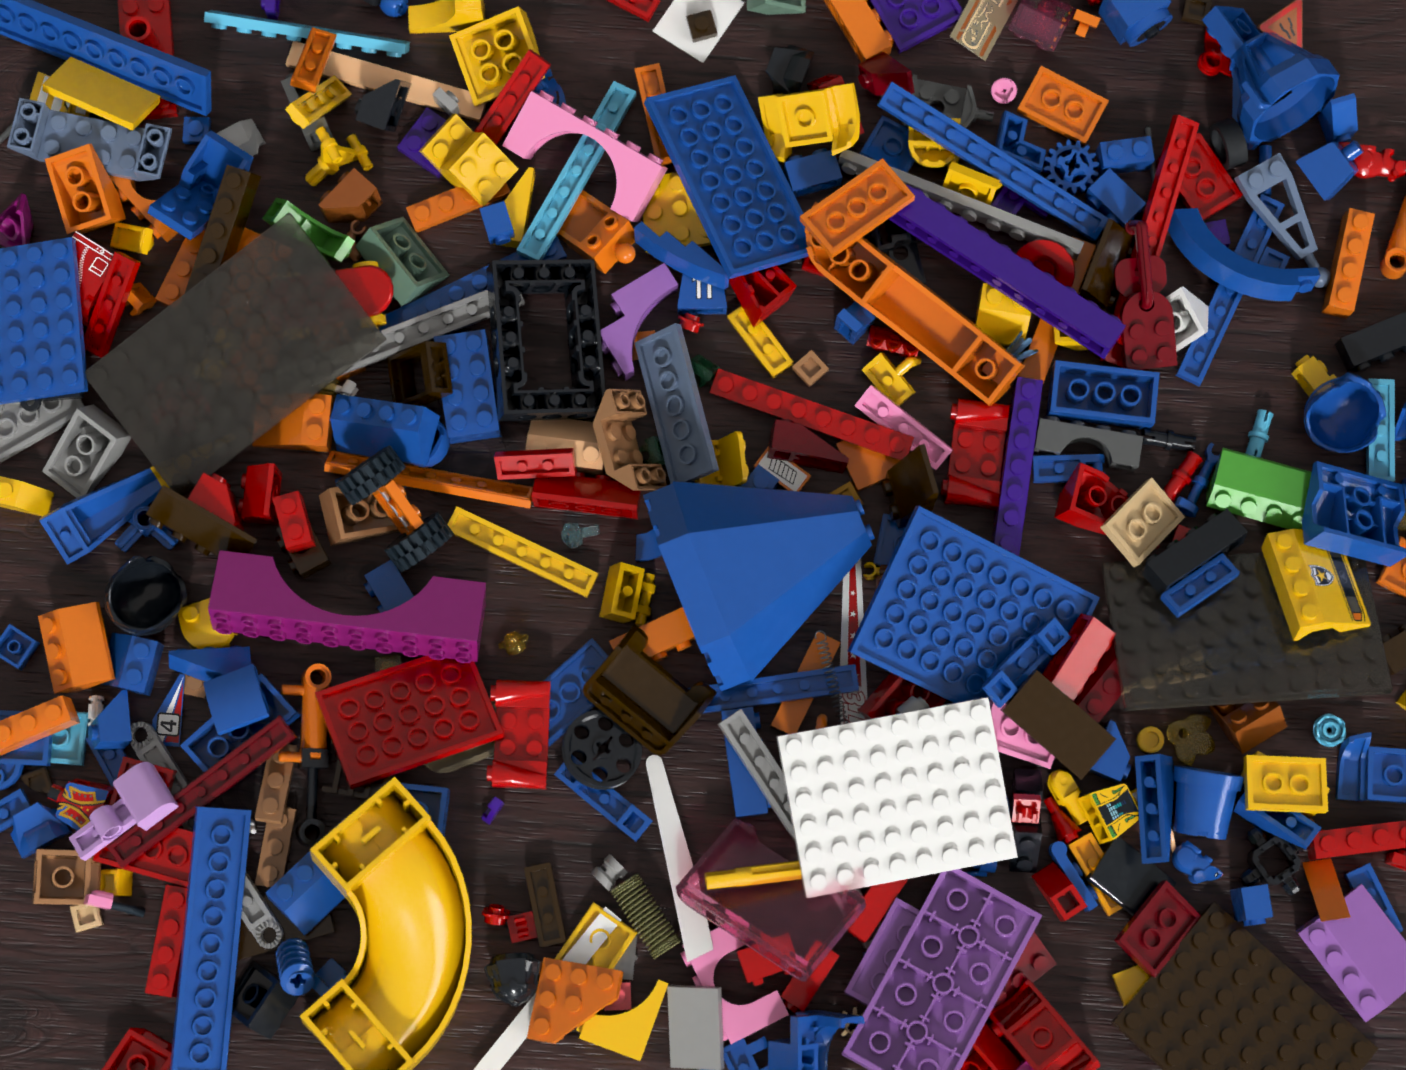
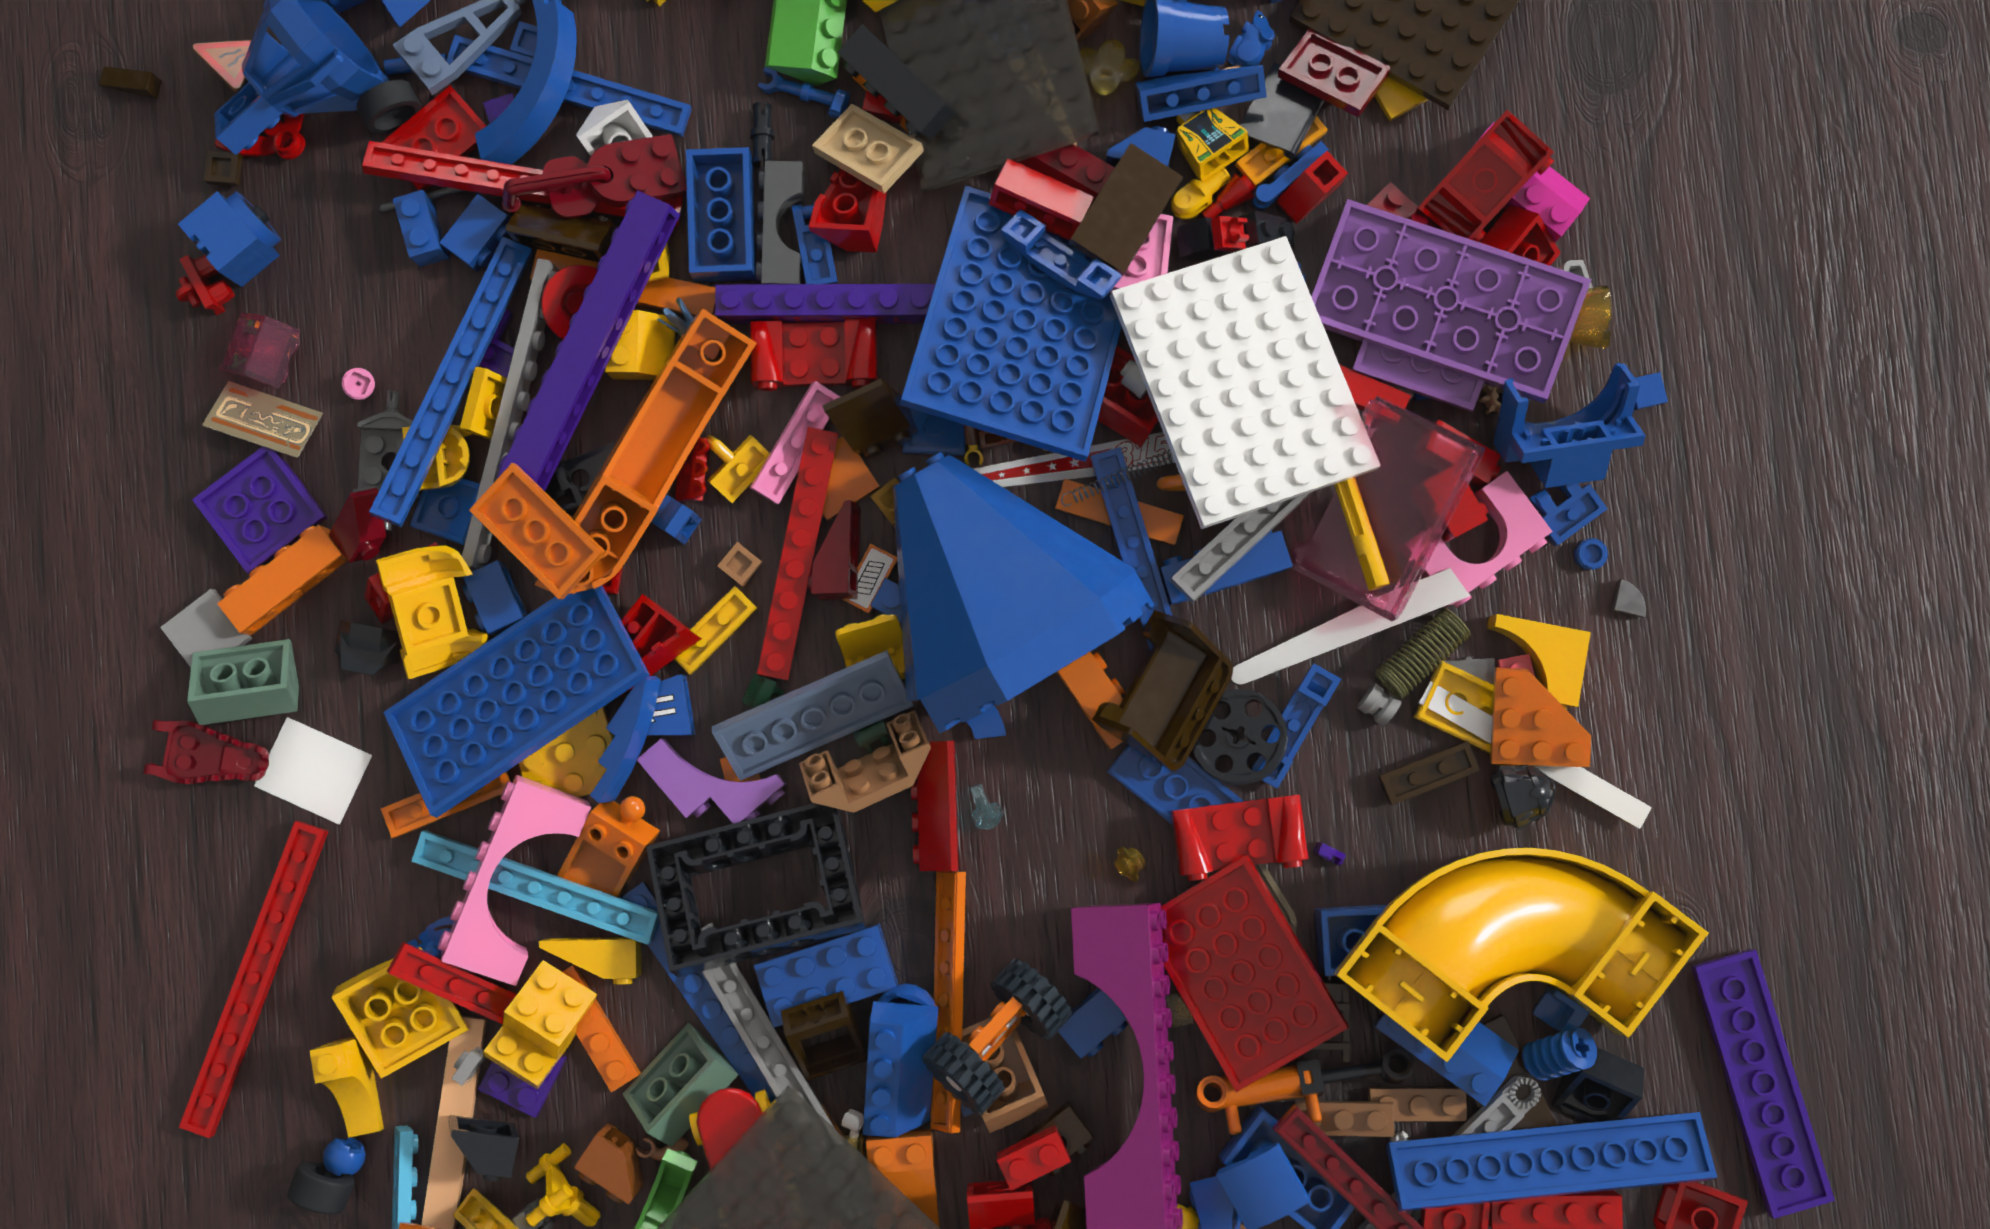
camera: 100 degrees left, 5 degrees up
yellow plate [447,506,599,598] -> none
blue brick [479,201,515,245] -> none
red plate [482,904,510,925] -> none
red plate [494,448,577,480] -> none
red tile [507,911,538,944] -> none
light nougat slope [525,419,604,475] -> none
yellow brick [599,562,656,626] -> none
light grey tile [667,985,724,1070] -> none
red plate [678,312,704,333] -> none
dark brown plate [686,10,717,43] -> none
blue brick [995,110,1046,174] -> none
orange plate [1017,66,1109,147] -> none
blue gear [1042,140,1099,196] -> none
orange tile [1073,9,1101,38] -> none
yellow tile [1136,726,1164,754] -> none
blue plate [1160,553,1240,618] -> none
red pin [1163,451,1203,503] -> none
medium azure pin [1245,409,1274,458] -> none

